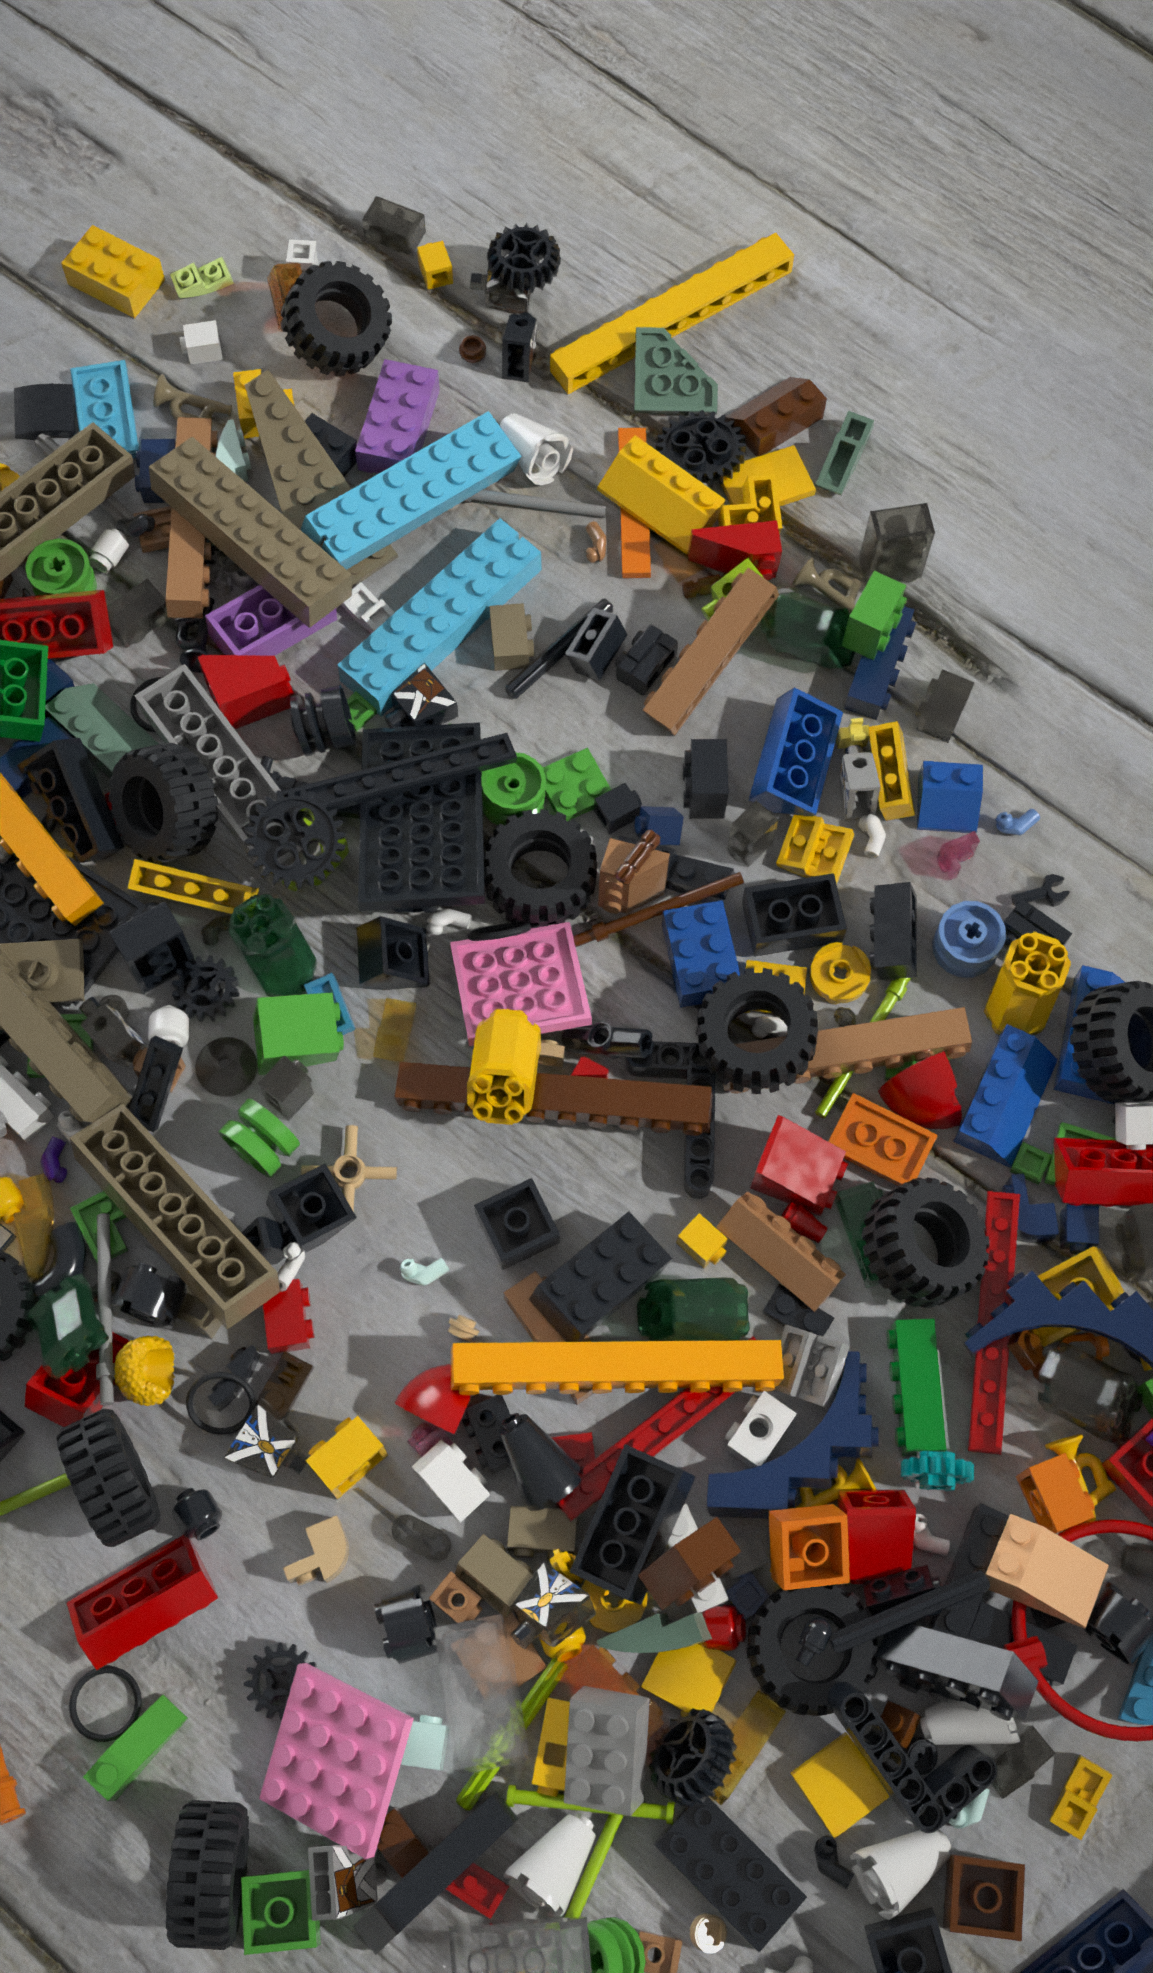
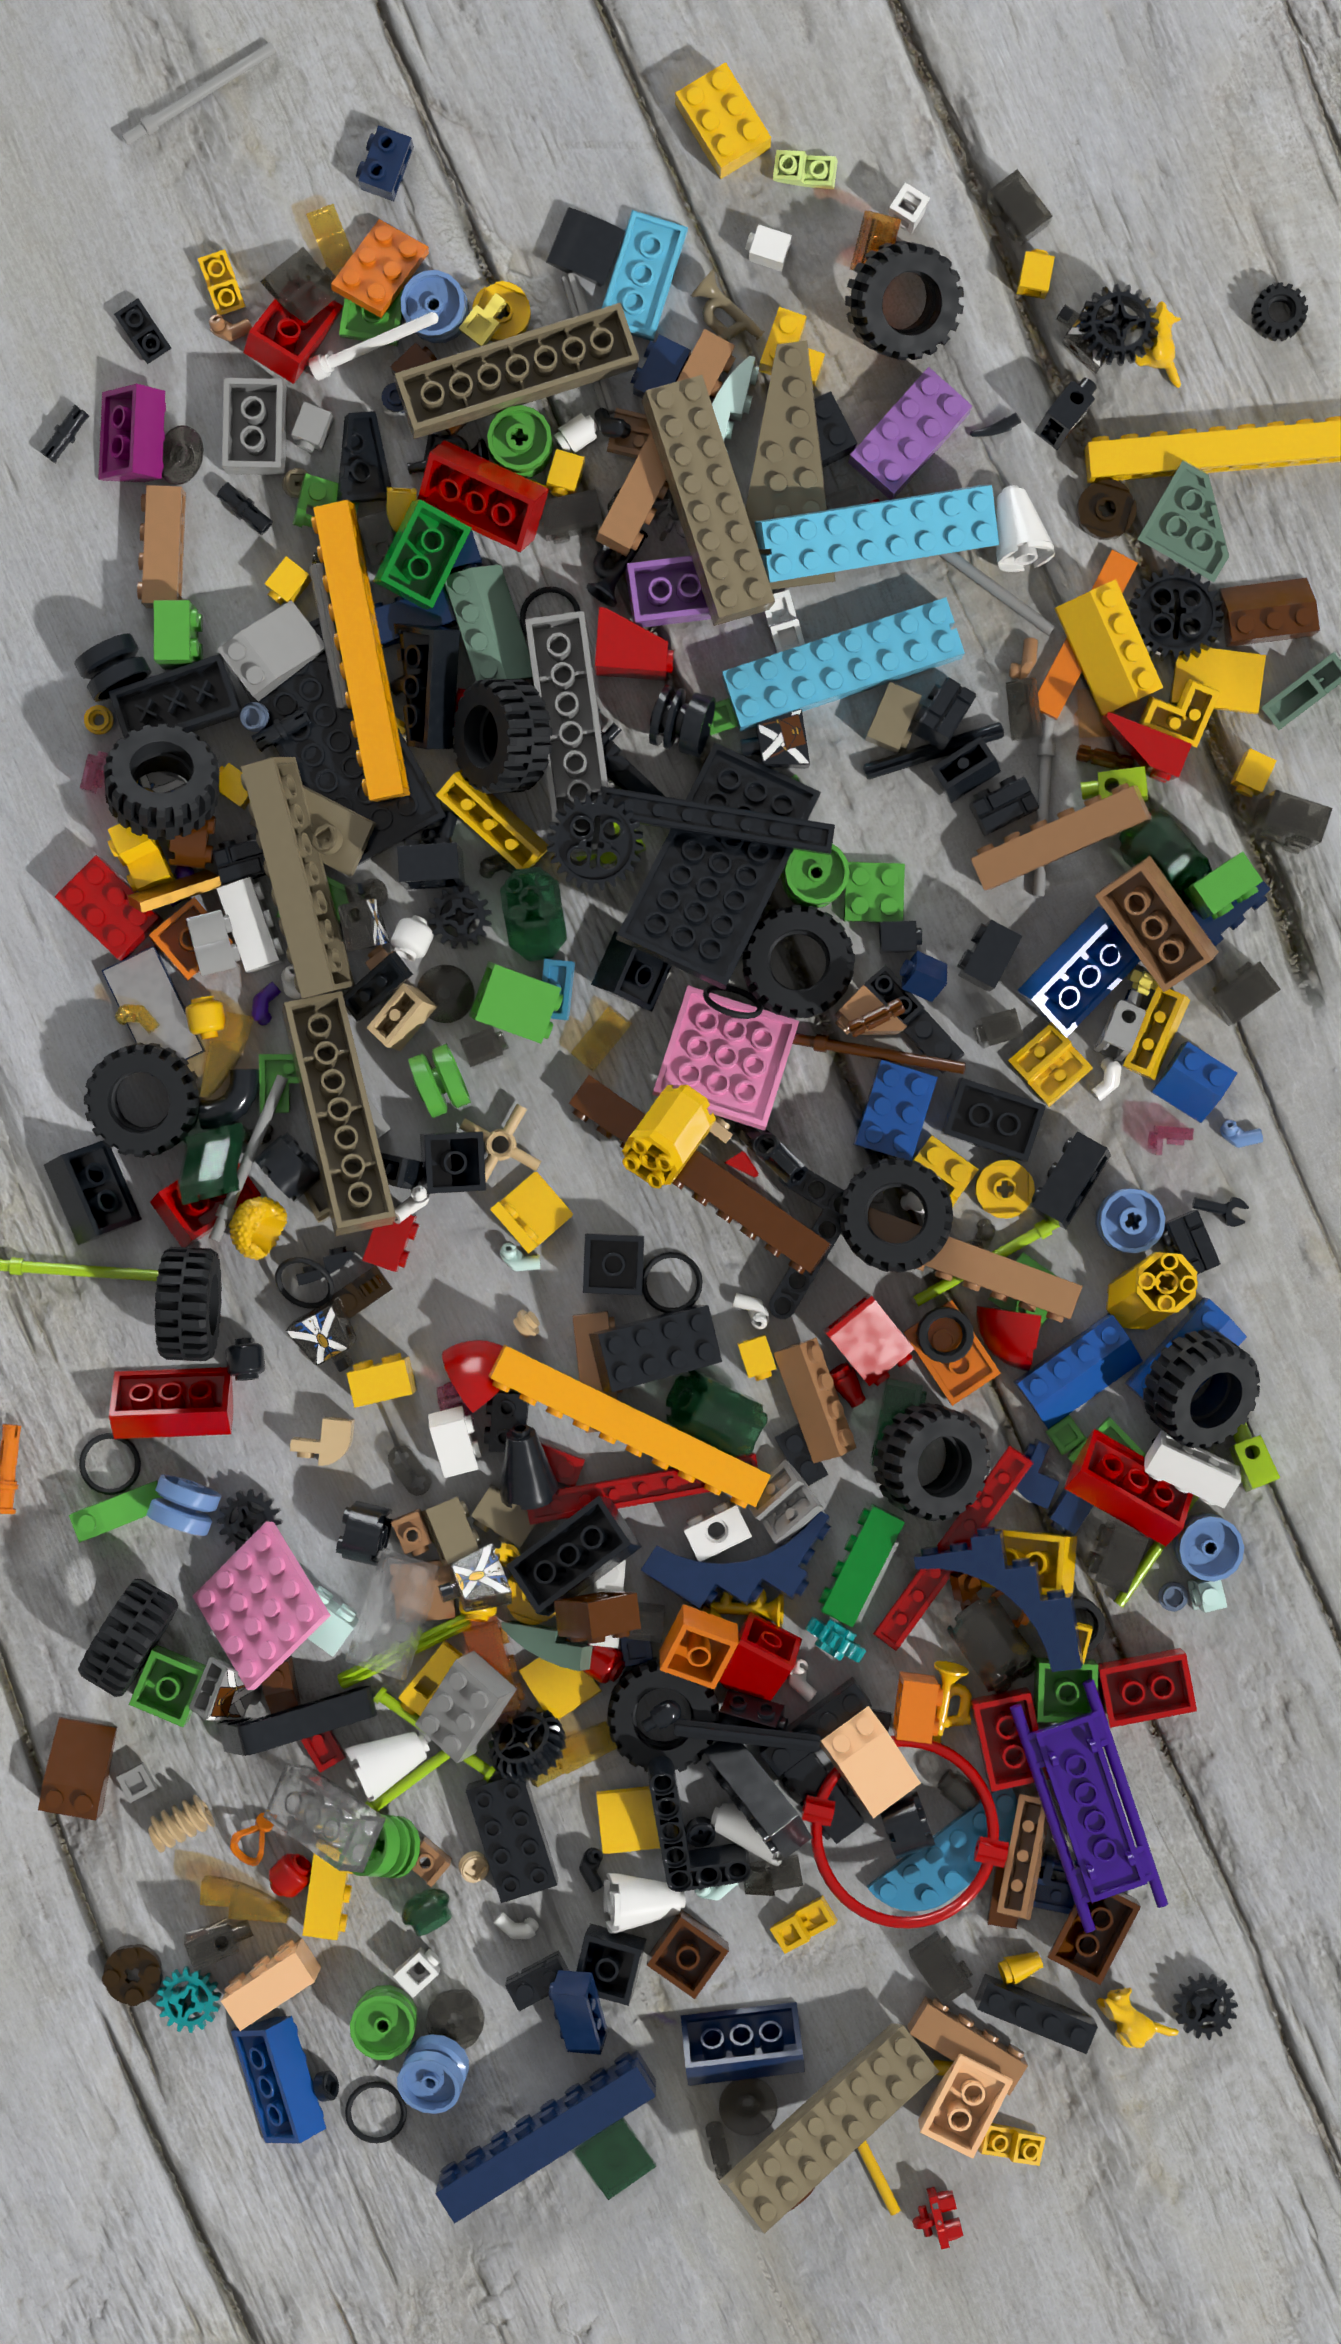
camera: 30 degrees right, 20 degrees up
reddish brown plate [459,335,486,363] -> none
dark tan piece [791,557,861,614] -> none
reddish brown plate [880,1700,921,1749] -> none
none -> medium blue wheel [146,1474,221,1536]
none -> tan brick [367,983,437,1051]
none -> yellow bracket [490,1172,573,1254]
none -> yellow brick [546,449,585,499]
none -> black tyre [642,1252,703,1313]
none -> white arm [733,1292,769,1329]
none -> black brick [914,677,976,750]
none -> black tyre [916,1307,974,1363]
none -> black helmet [970,412,1021,437]
none -> clear smoke plate [1006,677,1043,741]
none -> light grey bar [1033,720,1056,897]
none -> dark brown plate [1076,479,1137,540]
none -> medium nougat brick [1095,856,1218,992]
none -> yellow animal [1135,301,1181,388]
none -> yellow brick [1230,748,1277,797]
none -> black tyre [1251,282,1308,341]

